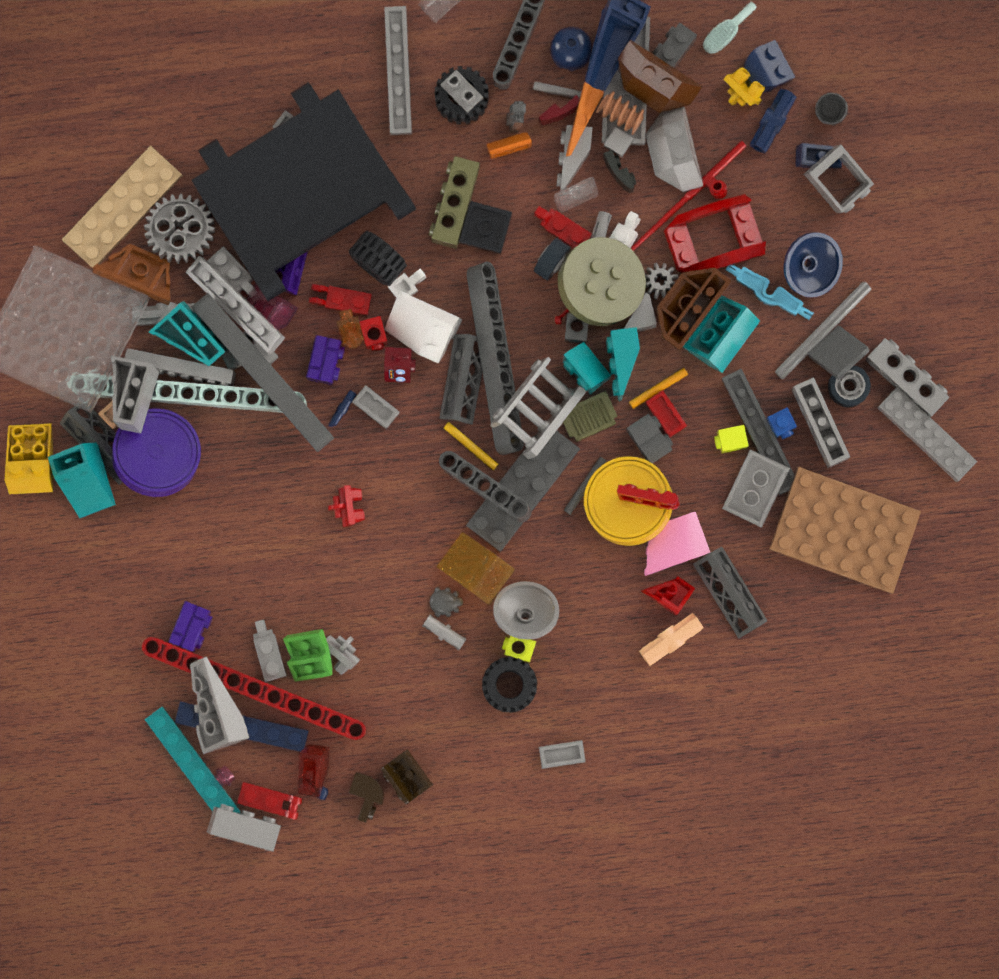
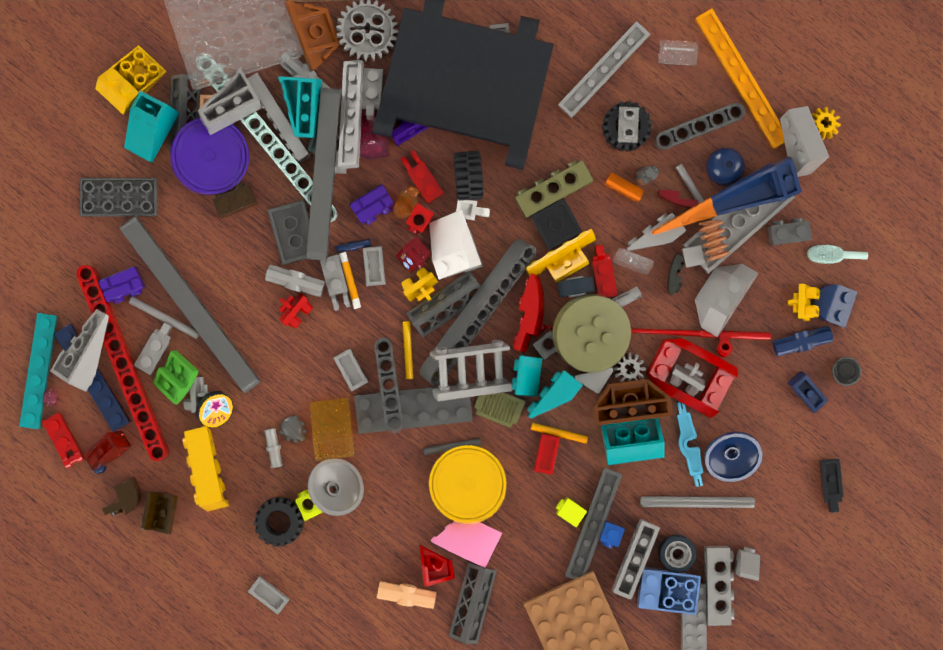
camera: 50 degrees right, 5 degrees up
light grey brick [207,804,281,851] -> none
white plate [610,211,641,248] -> none
red hinge [617,484,680,510] -> none
reddish brown wedge [618,40,703,113] -> none
dark grey brick [626,414,673,464] -> none
light grey tile [722,449,790,527] -> none
light grey window [804,145,874,213] -> none
dark grey tile [807,325,869,380] -> none
none -> dark grey tile [80,178,158,217]
none -> dark grey beam [119,216,261,394]
none -> light grey bar [129,297,199,339]
none -> yellow wedge [183,426,230,512]
none -> tile [195,391,234,428]
none -> dark brown brick [212,183,258,219]
none -> light grey piece [265,265,325,297]
none -> dark grey tile [267,200,310,265]
none -> light grey hinge [320,255,351,311]
none -> light grey plate [334,349,368,391]
none -> light orange bar [339,252,361,309]
none -> yellow hips [401,268,438,302]
none -> red slope [513,273,544,353]
none -> yellow bracket [526,229,596,283]
none -> medium blue slope [637,567,701,615]
none -> light grey hips [670,362,706,396]
none -> light grey slope [733,547,760,581]
none -> black hinge [819,459,844,513]

